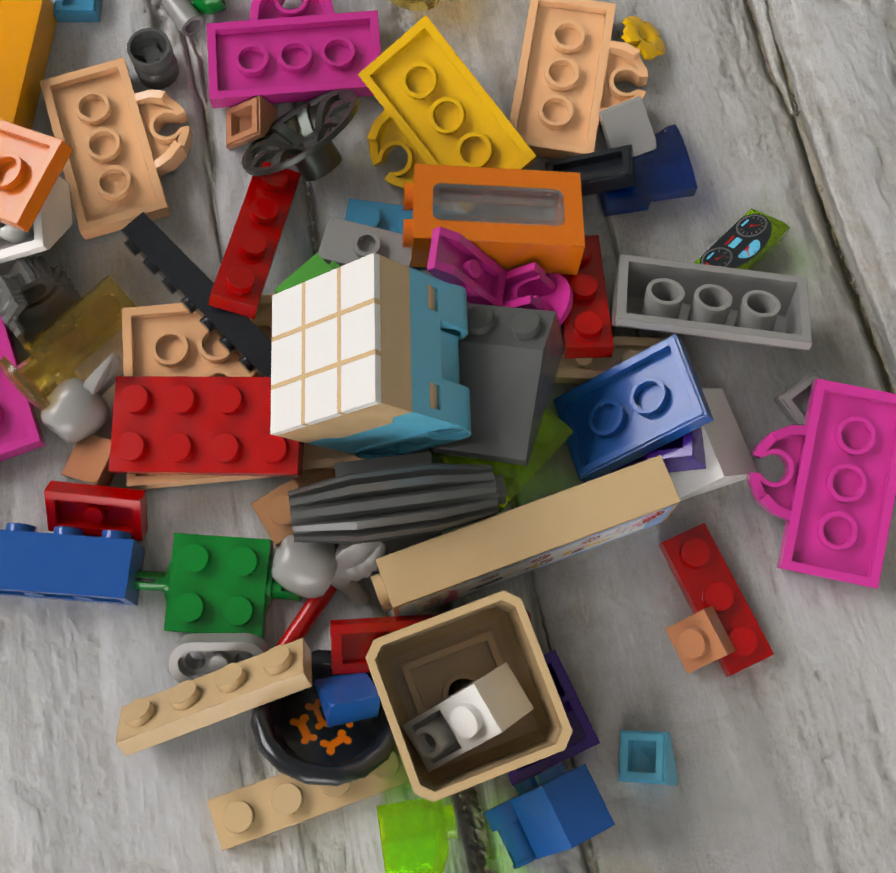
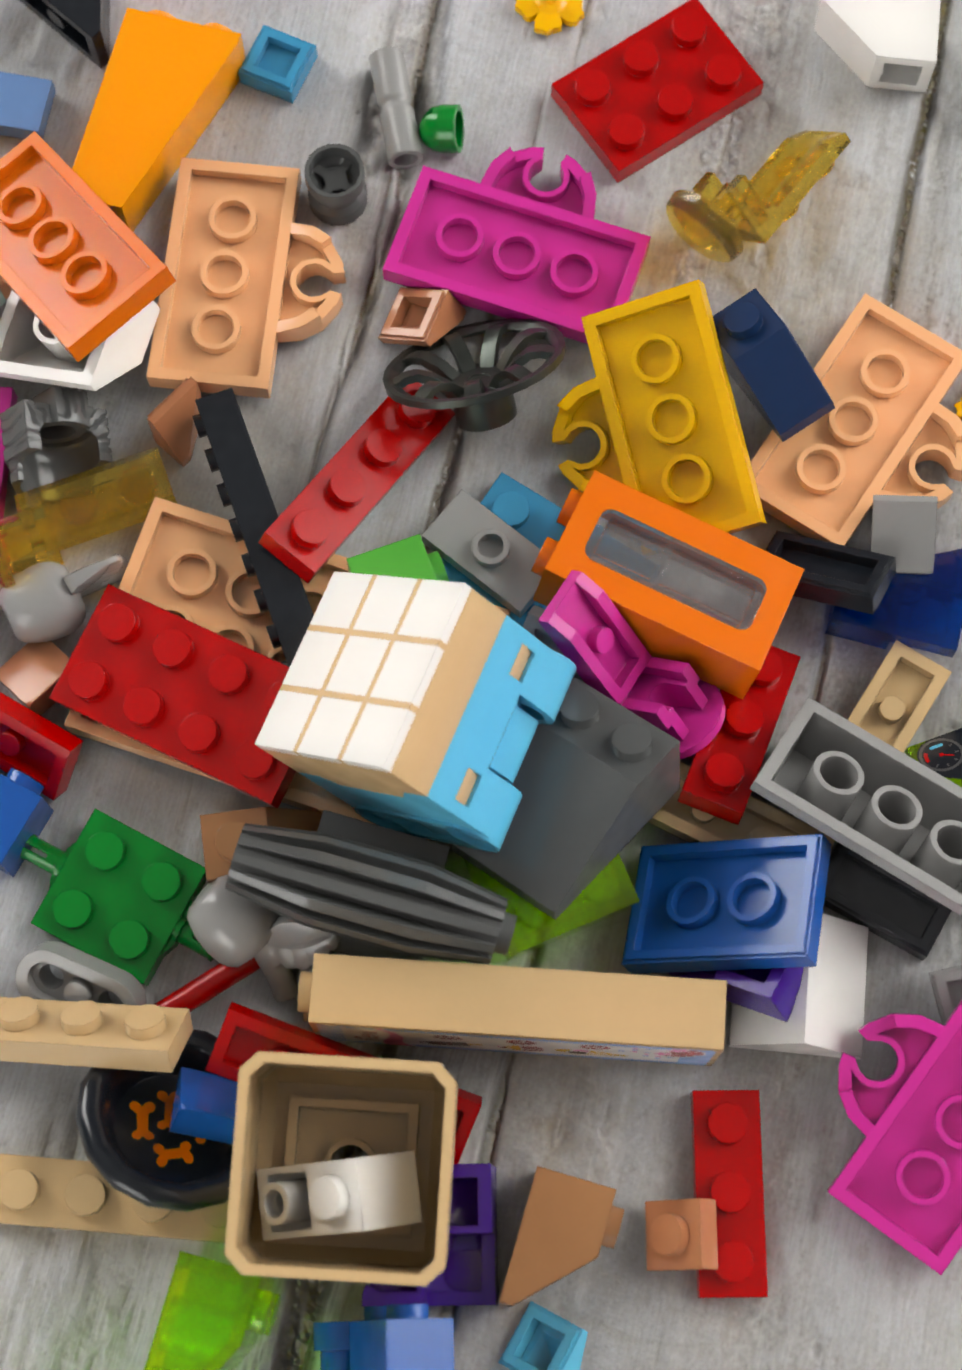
camera: 25 degrees right, 0 degrees up
none -> nougat slope [147,377,202,467]
none -> medium nougat slope [499,1166,624,1307]
none -> dark blue slope [713,288,835,442]
none -> black tile [824,842,952,961]
none -> tan plate [848,640,952,753]

